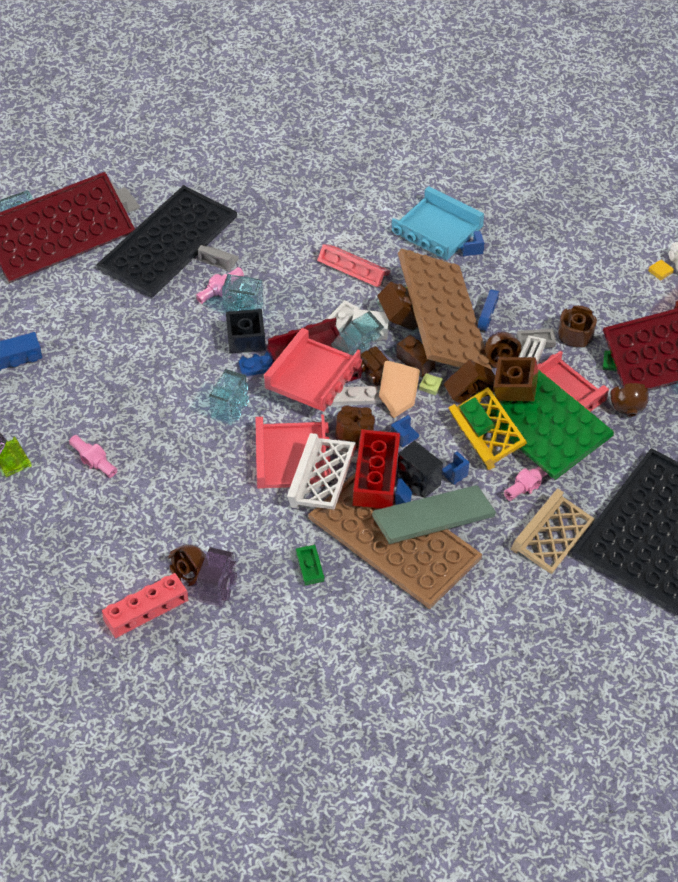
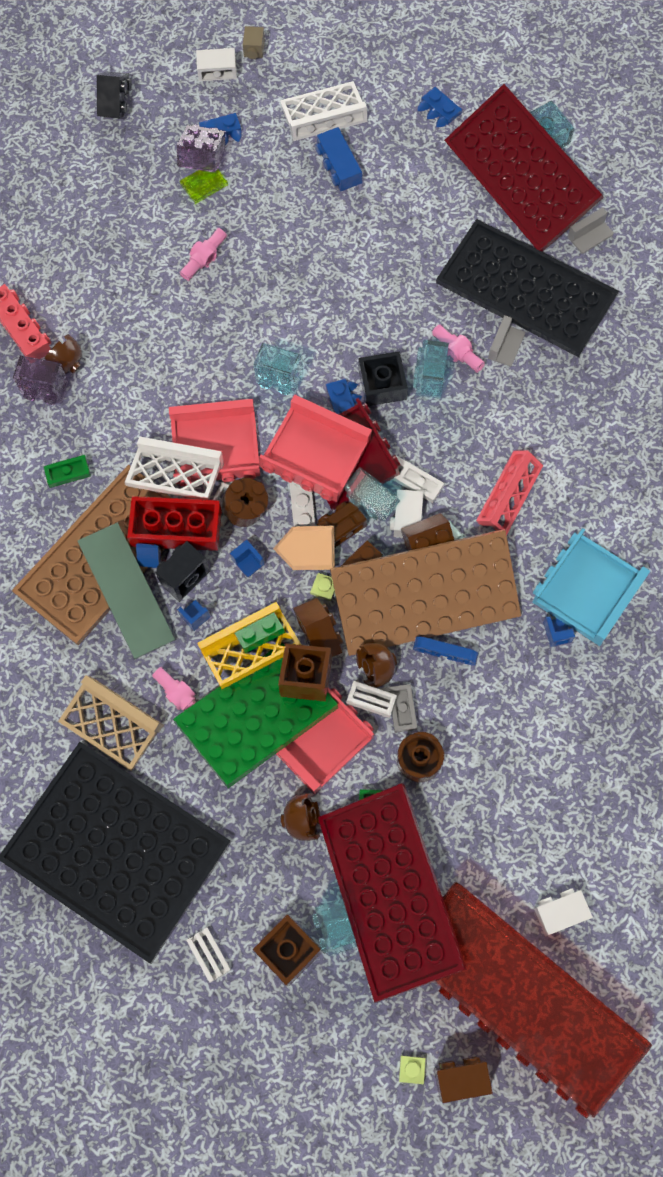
camera: 90 degrees right, 20 degrees up
yellow tile [648,259,674,281] -> none

